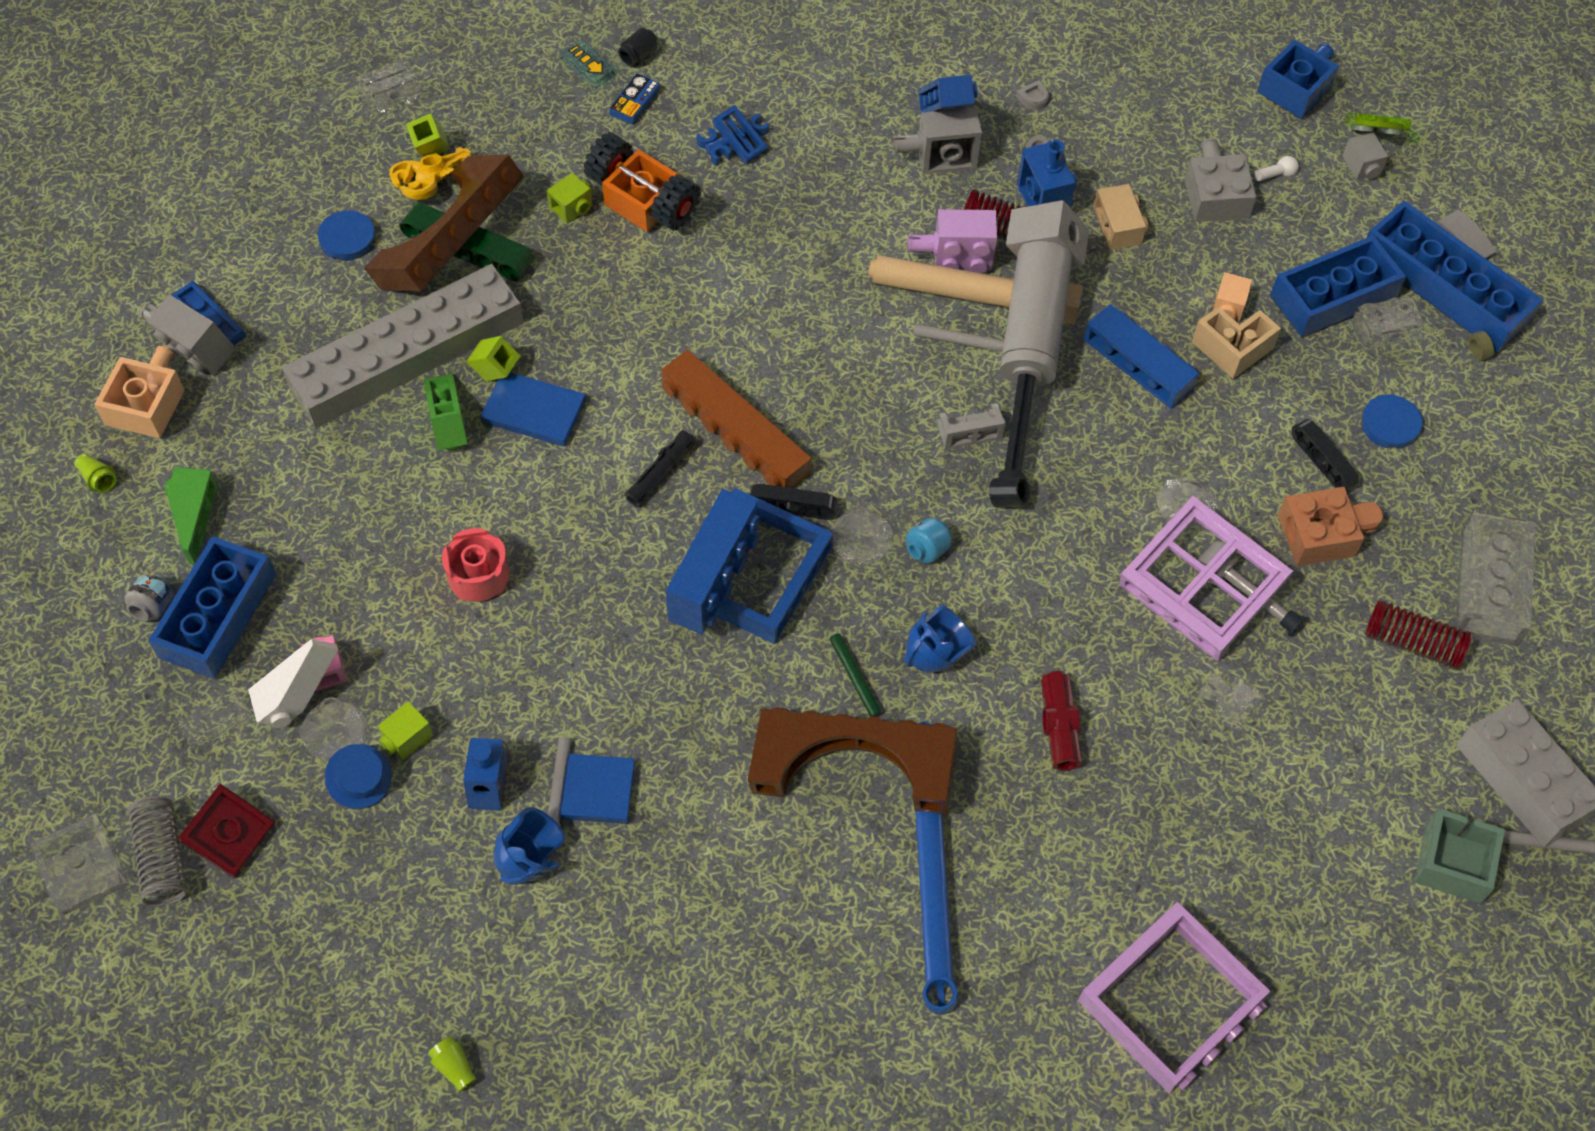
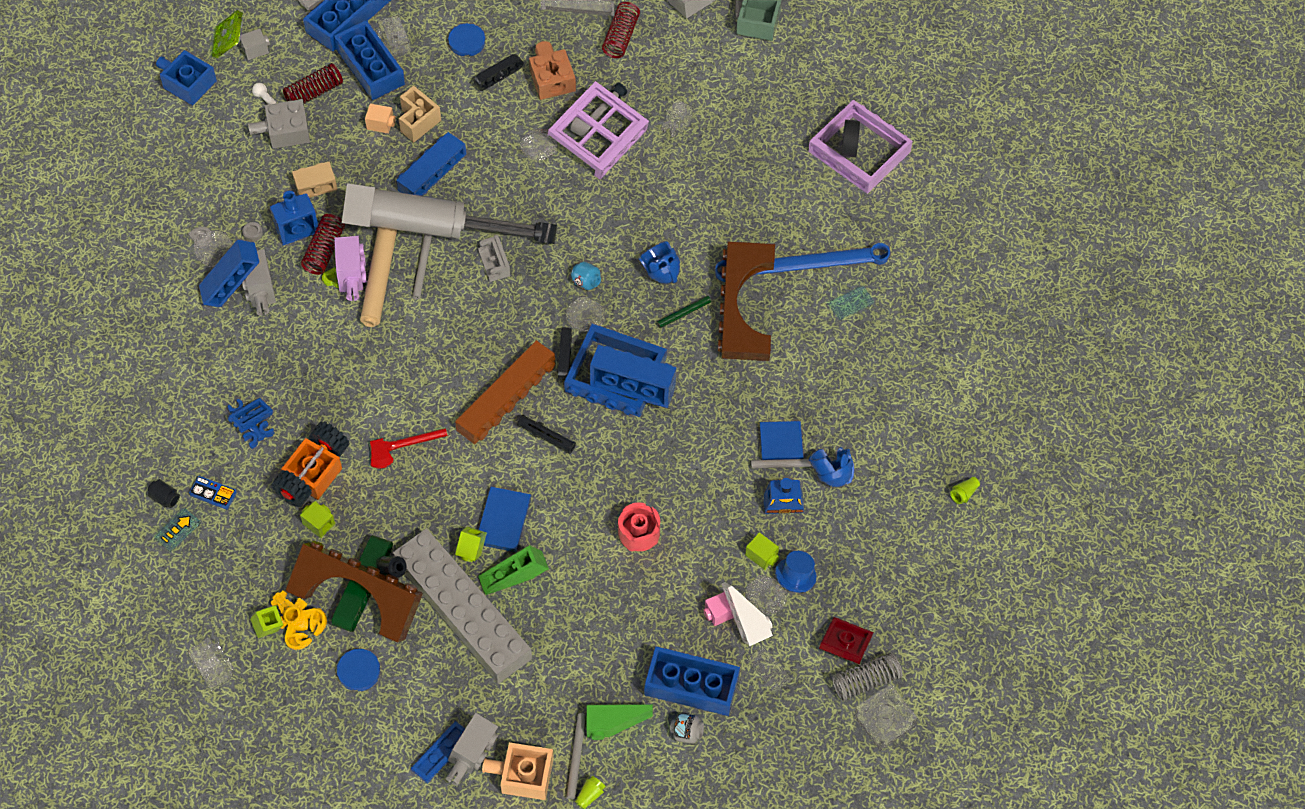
camera: 95 degrees left, 0 degrees up
dark red piece [1041,671,1082,771] -> none
none -> clear dish [194,230,233,267]
none -> dark red piece [283,63,343,104]
none -> red piece [370,428,448,469]
none -> black brick [377,556,407,578]
none -> light grey bar [566,713,586,799]
none -> clear light blue tile [829,286,874,320]
none -> black tyre [841,120,860,158]

